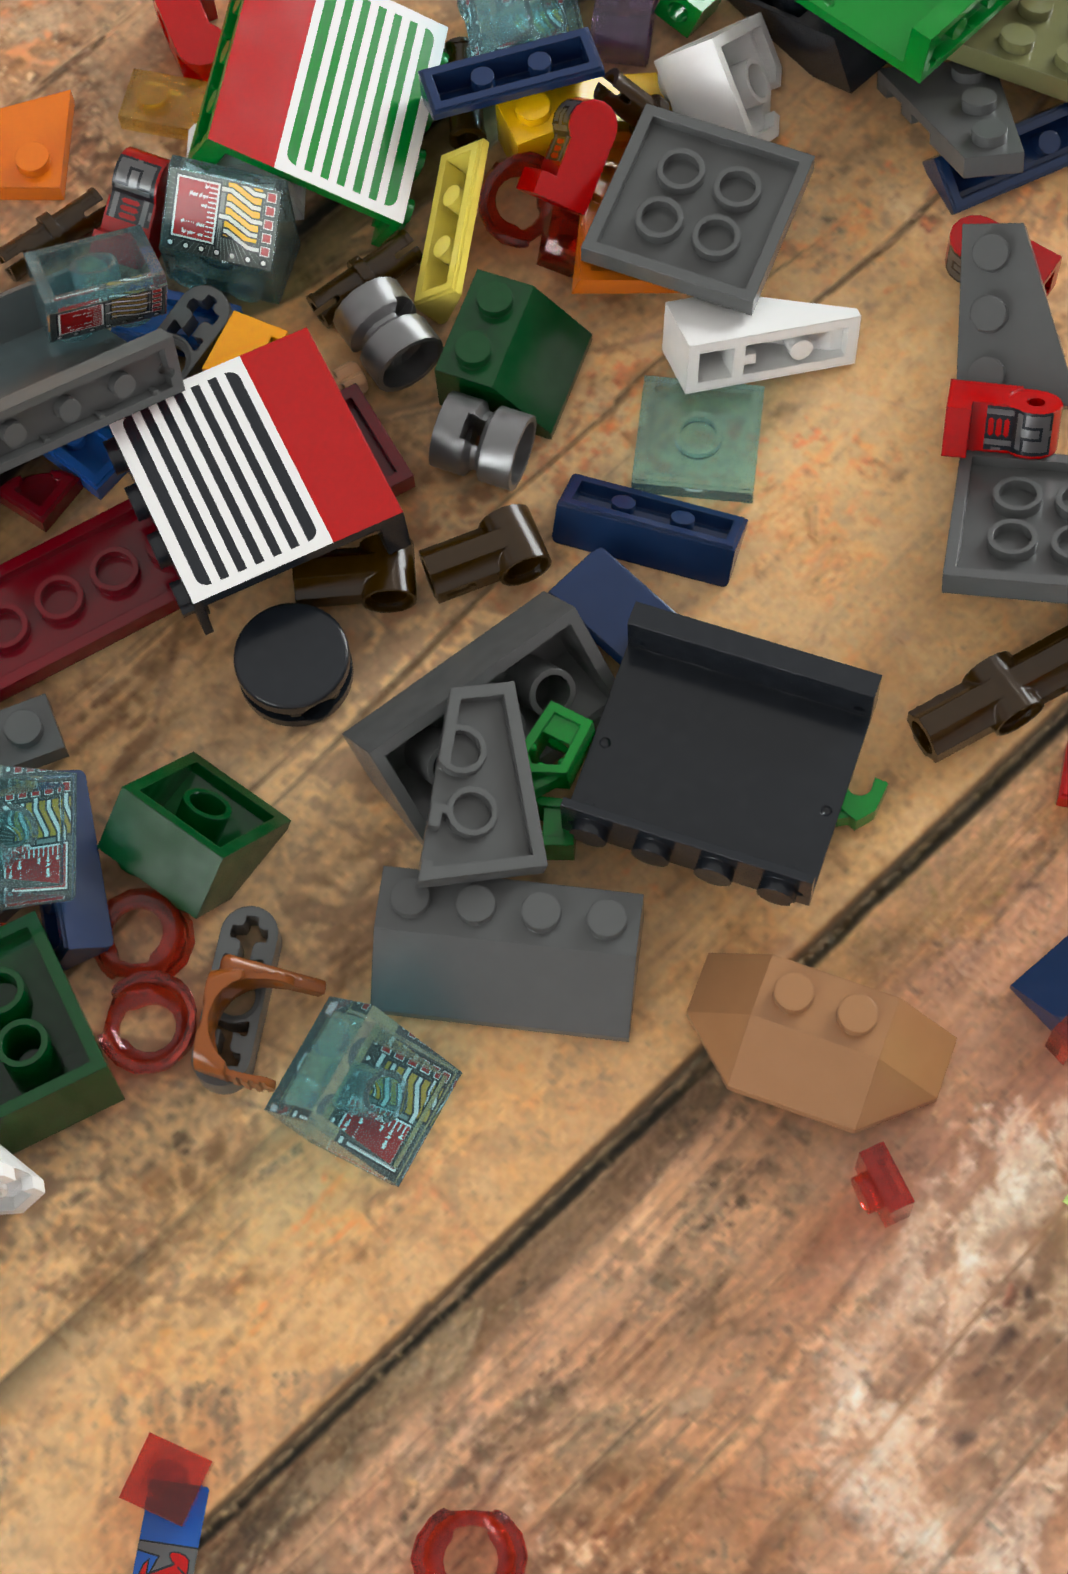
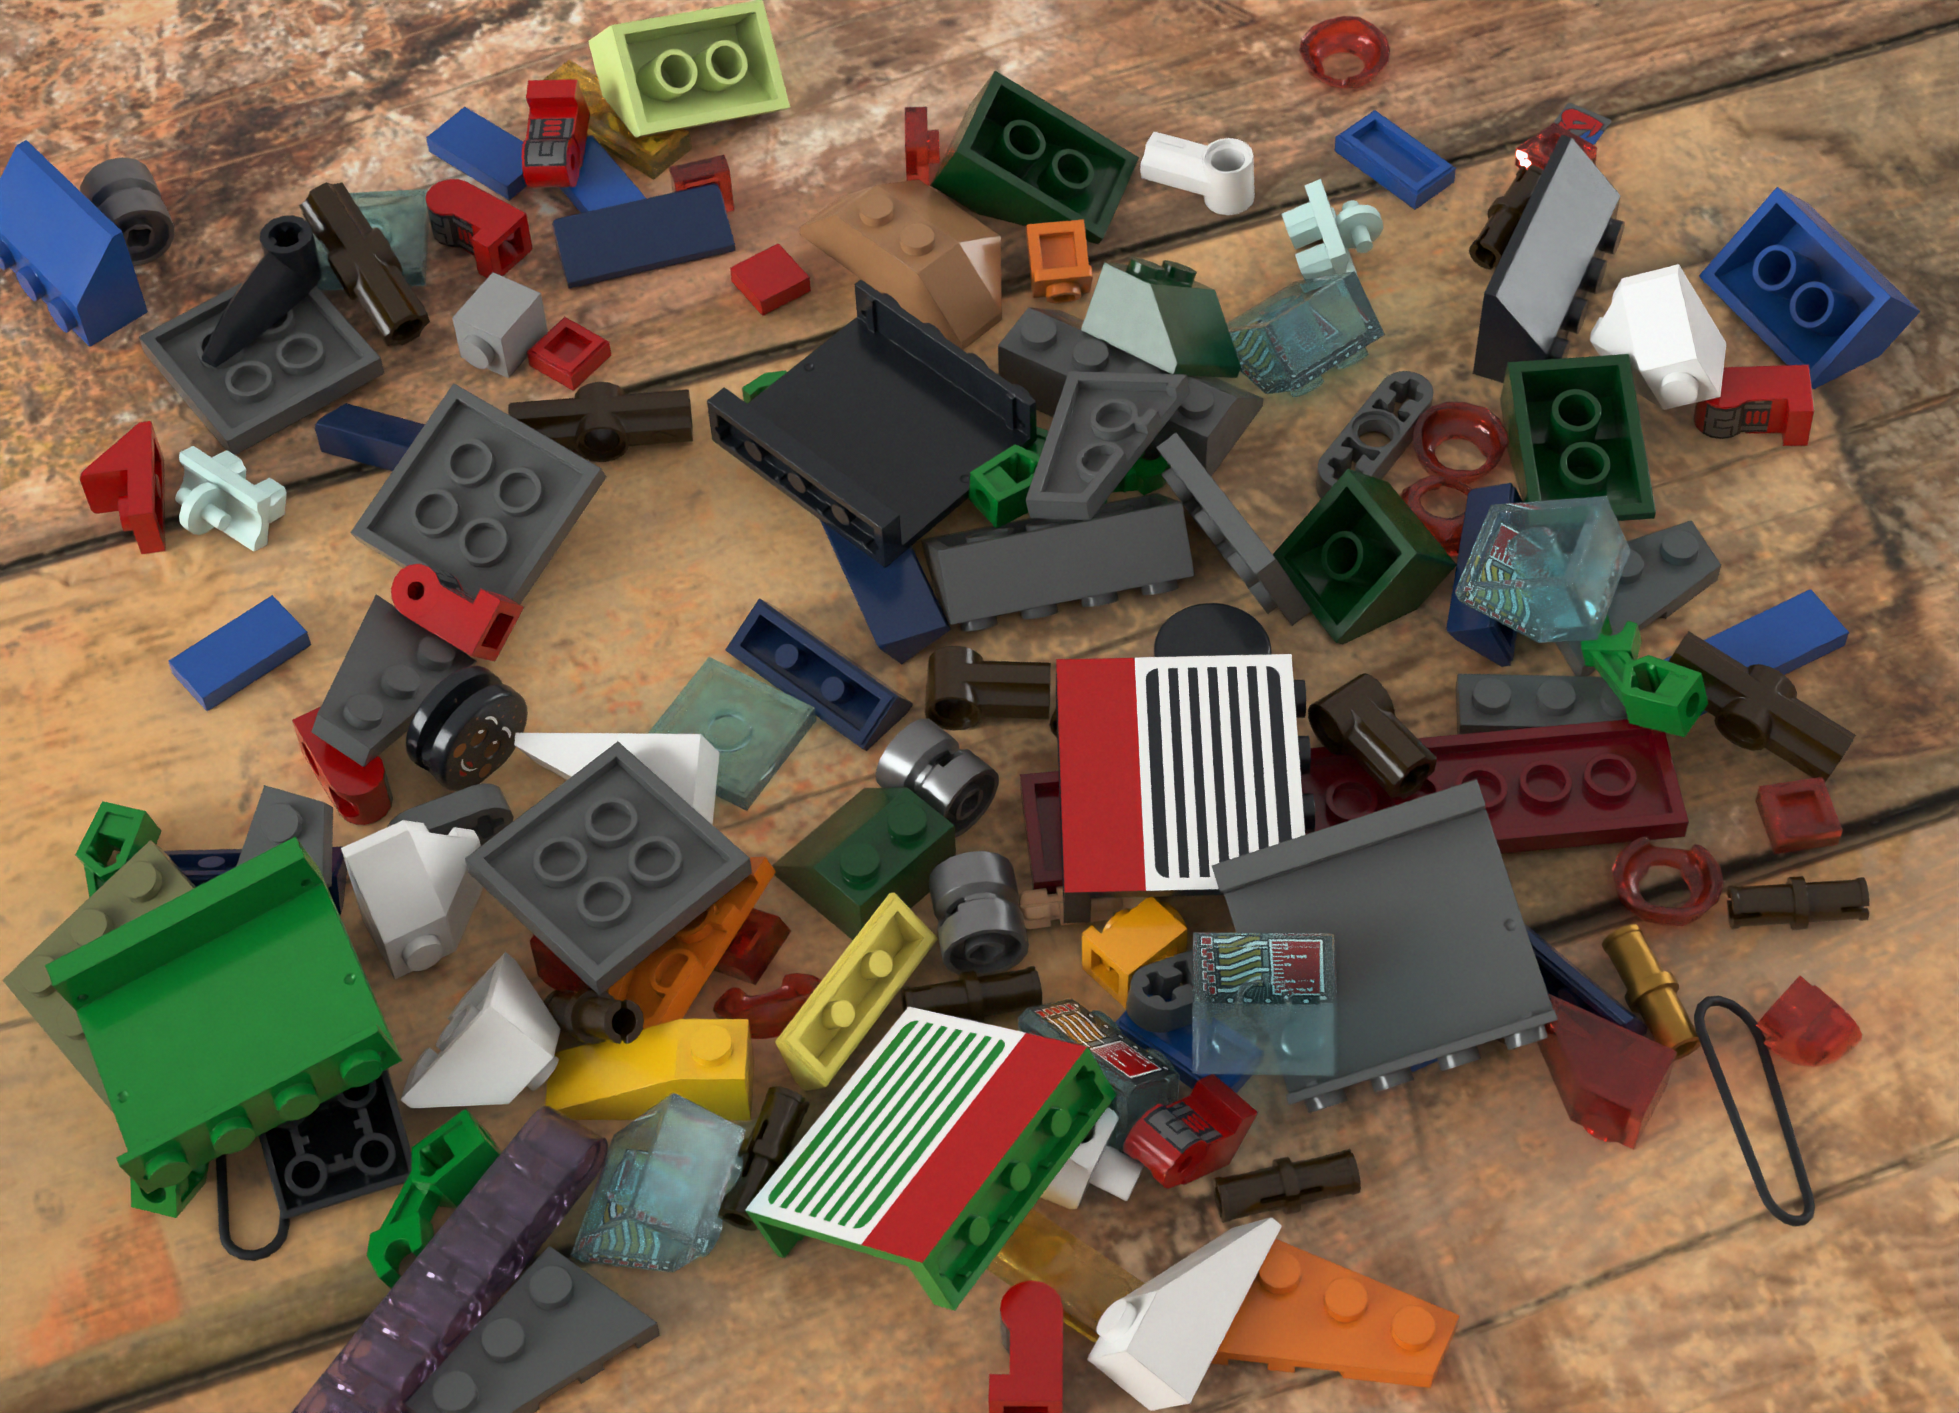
camera: 160 degrees left, 15 degrees down
dark orange helmet [193,954,326,1093] -> none
dark blue slope [418,27,605,121] -> none
red leg [516,97,618,215] -> none
none -> white slope [341,820,483,979]
none -> dark grey beam [387,783,514,846]
none -> black head [406,666,528,791]
none -> red tile [730,243,811,316]
none -> dark green slope [930,71,1139,244]
none -> orange bracket [1026,219,1093,303]
none -> dark green slope [1081,257,1241,378]
none -> white slope [1087,1217,1282,1411]
none -> white piece [1140,132,1255,215]
none -> dark grey plate [1156,433,1312,626]
none -> light aqua hips [1282,179,1383,294]
none -> dark brown piece [1308,673,1437,800]
none -> blue tile [1334,110,1456,210]
none -> dark brown pin [1469,165,1543,270]
none -> slope [1473,135,1625,383]

